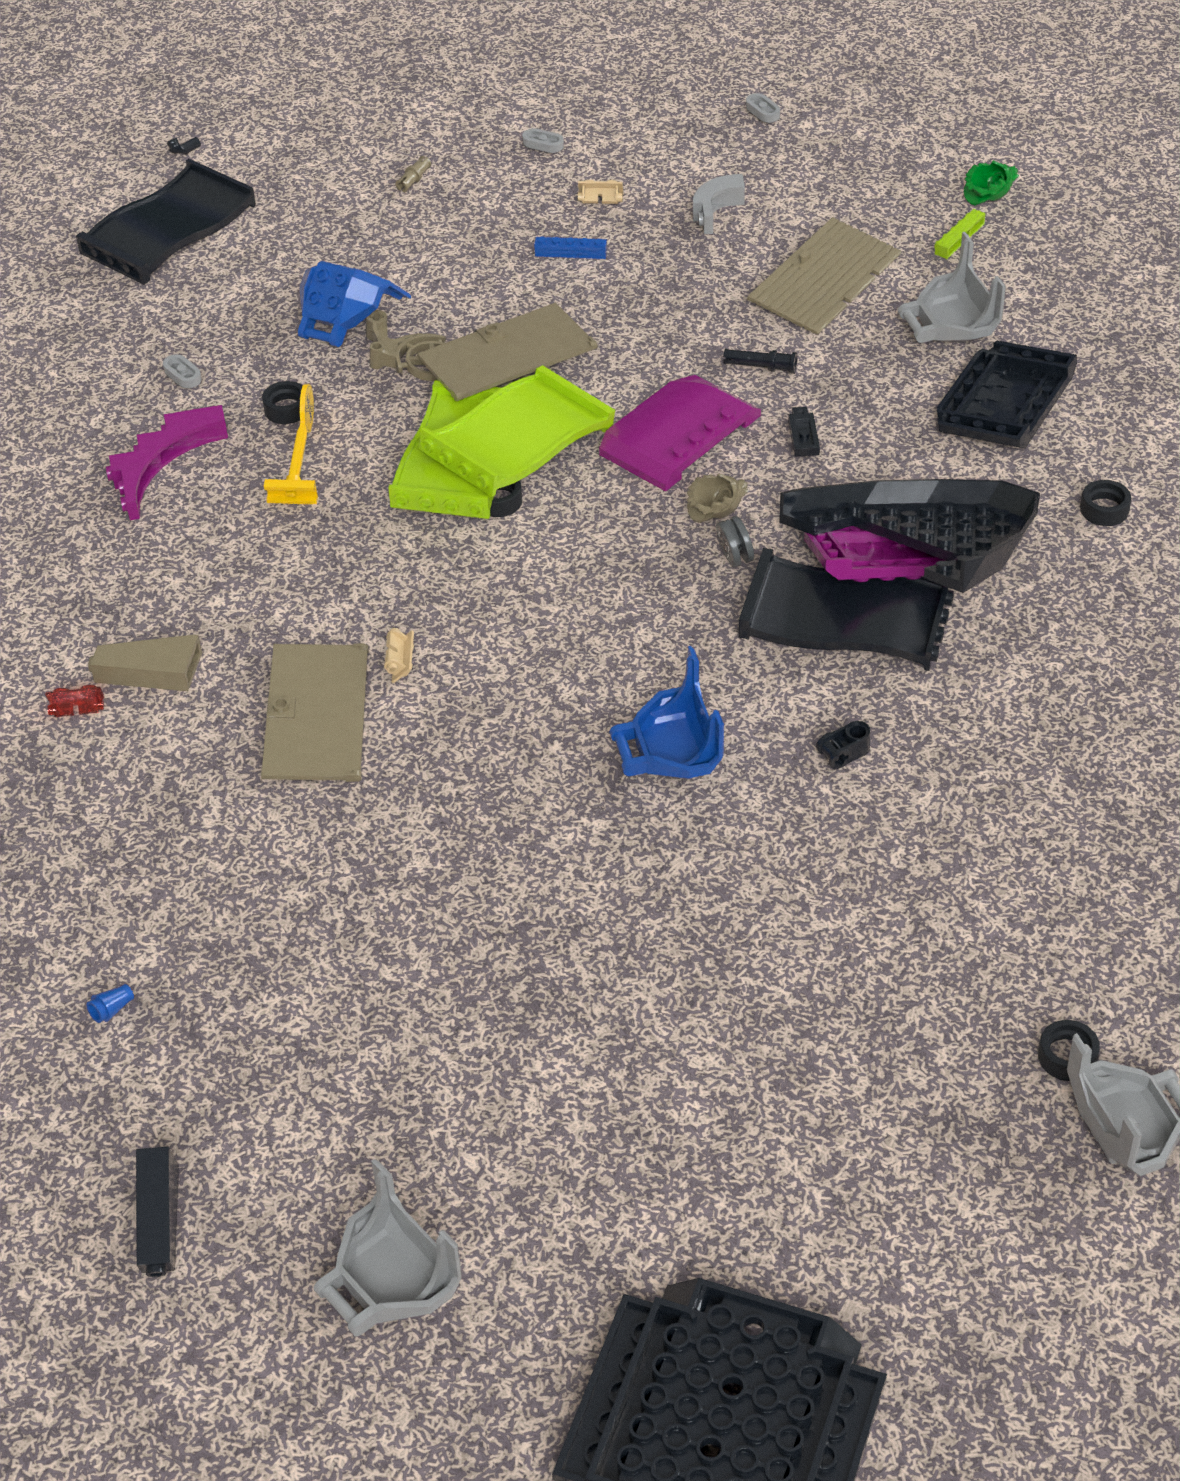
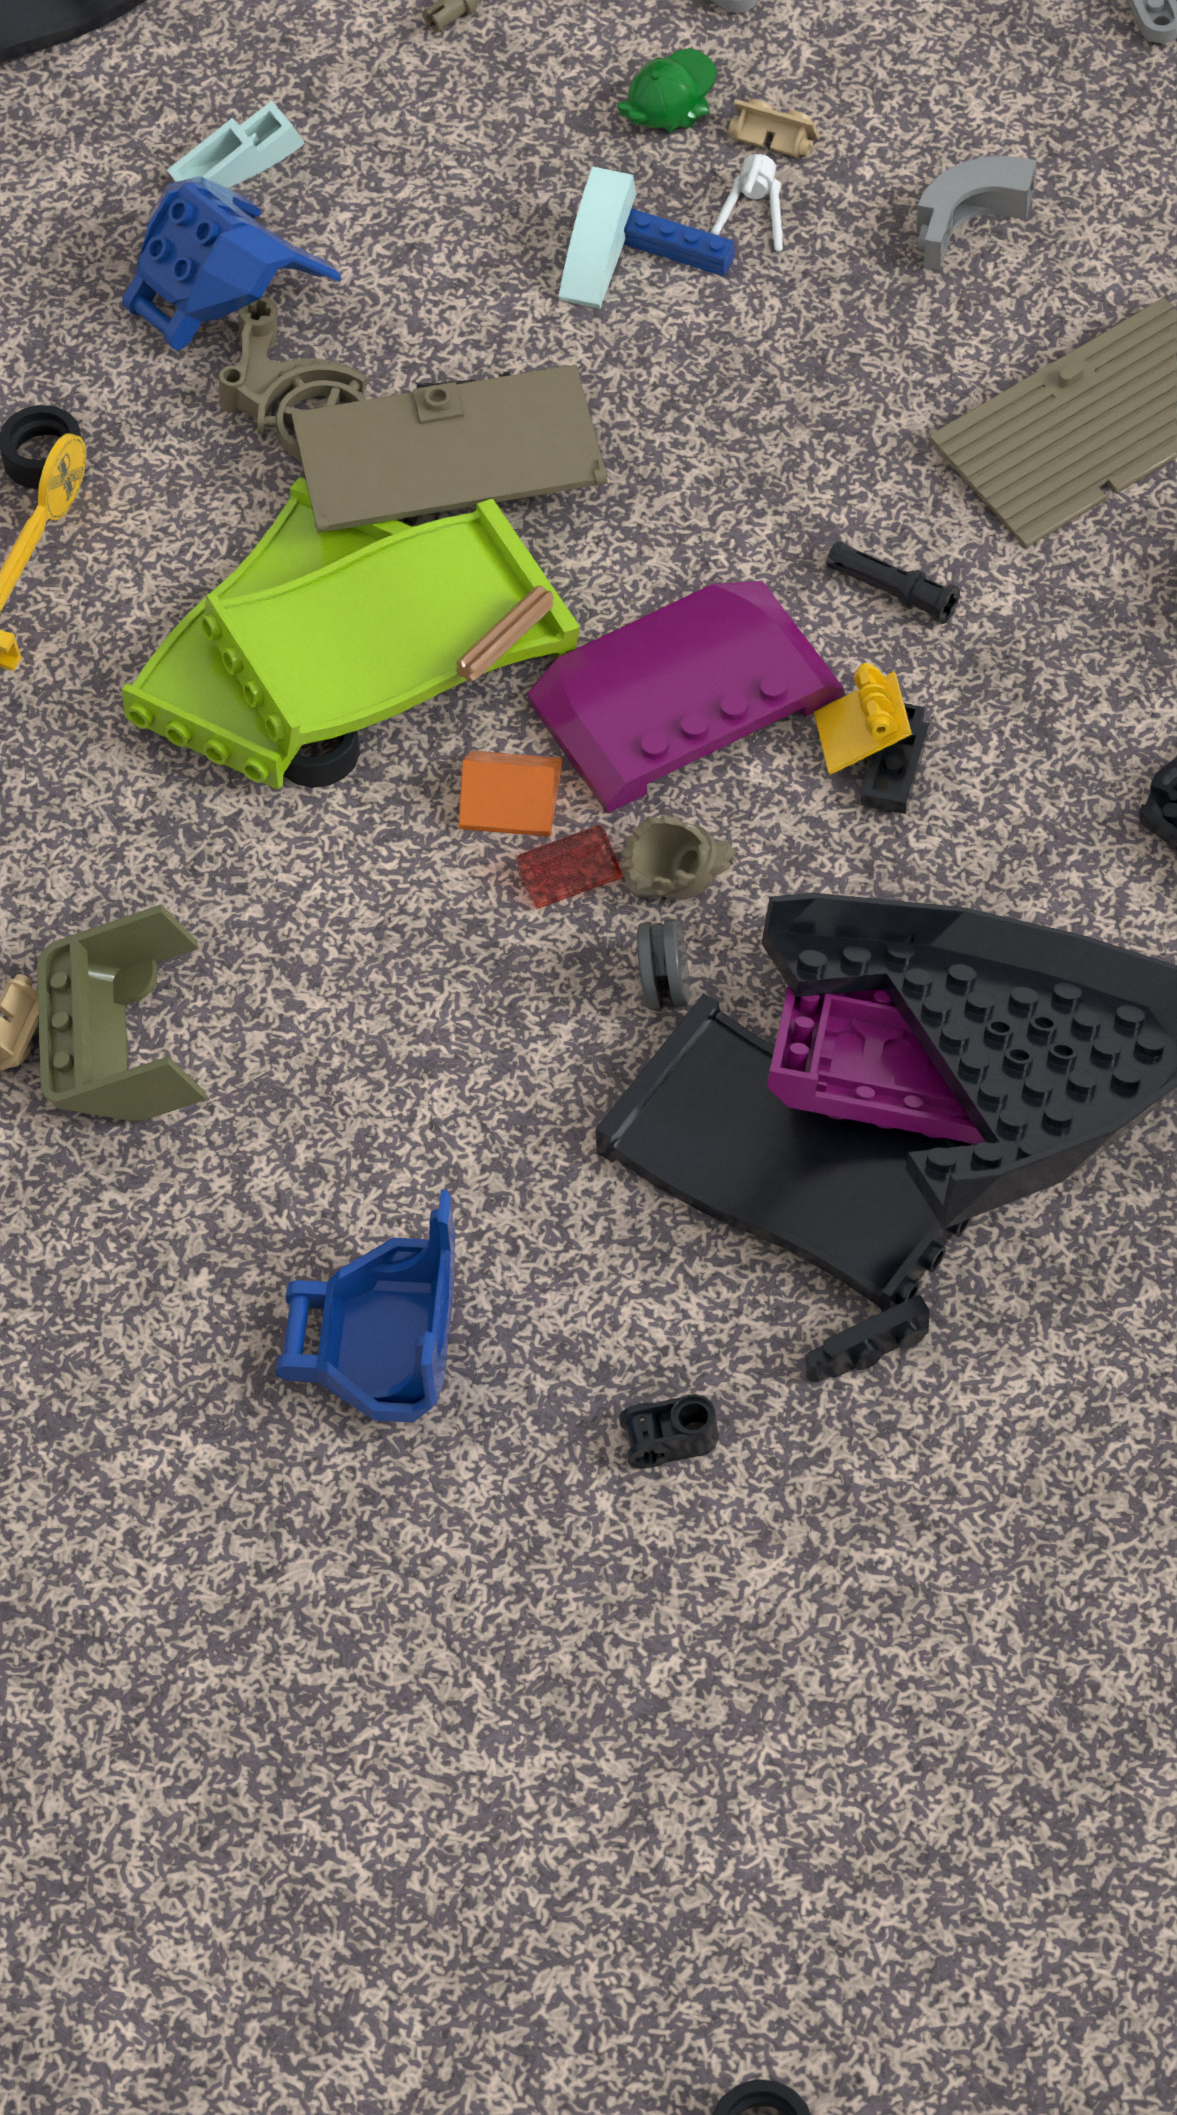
camera: 20 degrees right, 10 degrees up
none -> olive windscreen [37,904,206,1122]
none -> light aqua slope [167,100,305,188]
none -> medium nougat axle [456,586,554,682]
none -> orange slope [459,750,563,837]
none -> clear red slope [517,825,622,909]
none -> light aqua slope [559,167,636,309]
none -> green hair [617,48,717,133]
none -> white plant [711,154,783,252]
none -> black hinge [805,1295,930,1382]
none -> yellow hinge [814,663,912,775]

